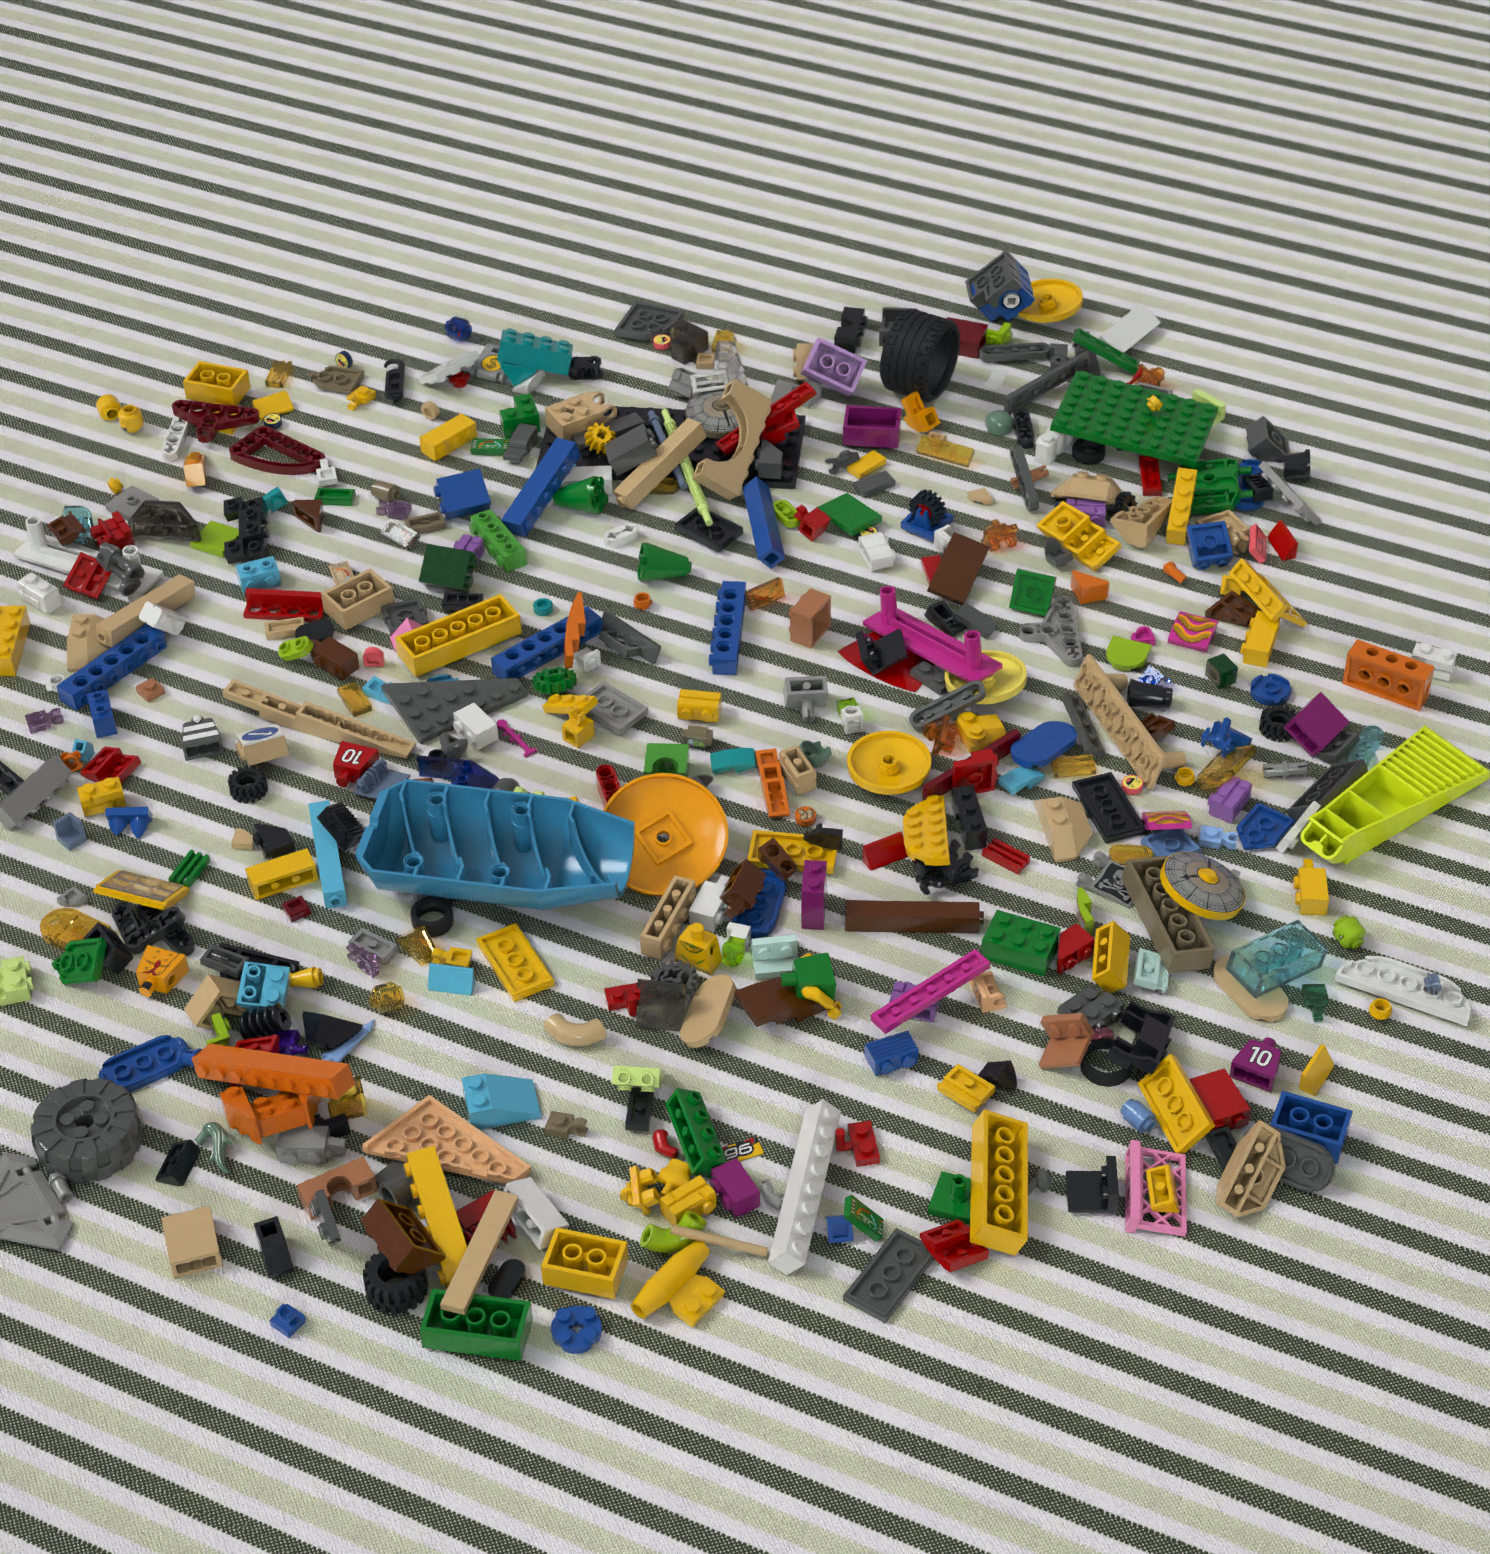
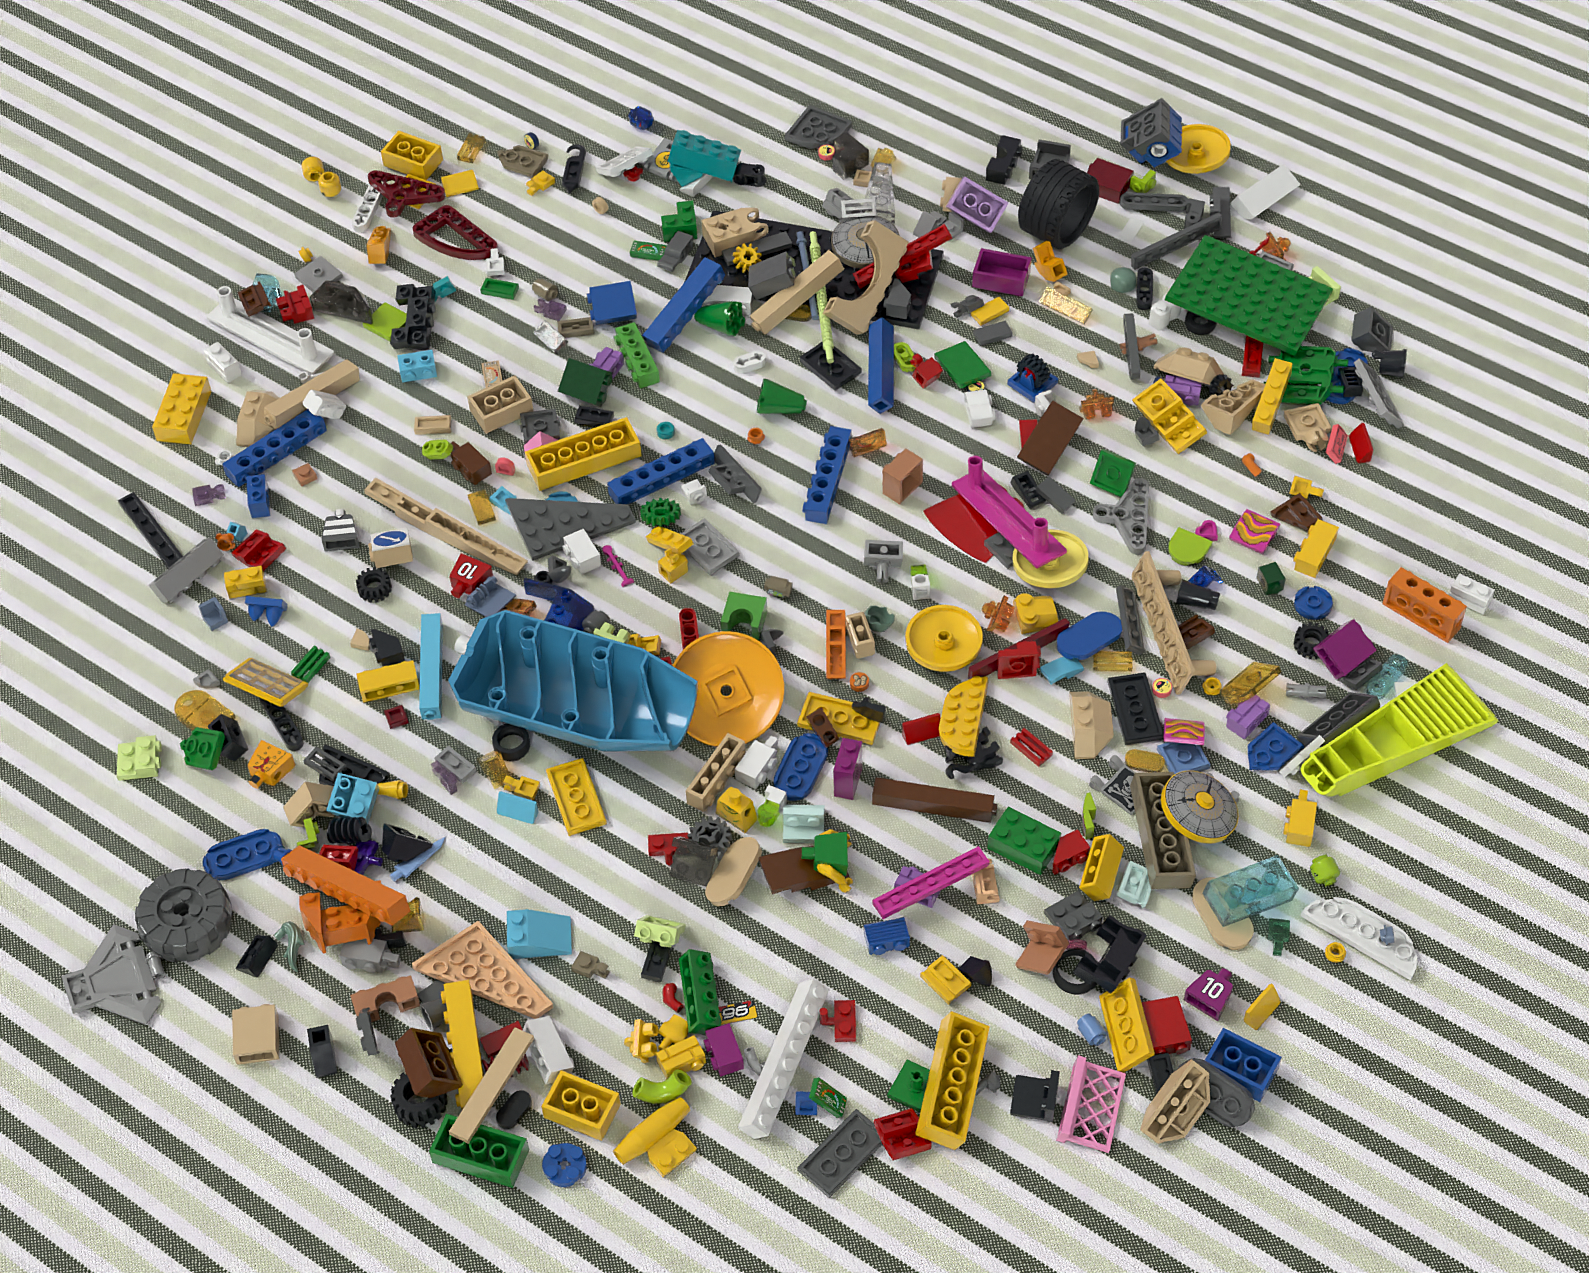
camera: 10 degrees right, 10 degrees up
red slope [63,552,112,600] -> none
dark grey piece [96,542,145,596] -> none
black beam [112,903,186,954] -> none
red fence [243,588,324,622] -> none
tile [263,413,282,429] -> none
blue tile [269,1303,306,1338] -> none
reddish brown slope [292,499,324,533] -> none
black tile [295,619,334,642] -> none
black brick [317,802,365,850] -> none
clear yellow head [369,982,405,1014] -> none
yellow brick [419,413,477,461] -> none
tan cylinder [543,1013,607,1047] -> none
orange slope [564,592,586,668] -> none
tan bar [670,1224,768,1257] -> none
yellow brick [677,689,722,722] -> none
teal slope [710,748,757,775] -> none
reddish brown hinge [719,859,766,920] -> none
black bracket [856,629,908,675] -> none
dark grey plate [909,680,987,731] -> none
black arch [951,785,987,851] -> none
orange slope [1071,570,1110,604] -> none
green tile [1072,328,1140,375] -> none
yellow plate [1146,395,1163,412] -> none
yellow slope [1146,1164,1180,1213] -> none
blue plate [1186,521,1234,570] -> none
light blue plate [1198,825,1238,849] -> none
blue piece [1201,717,1253,758] -> none
yellow fence [1229,558,1307,627] -> none

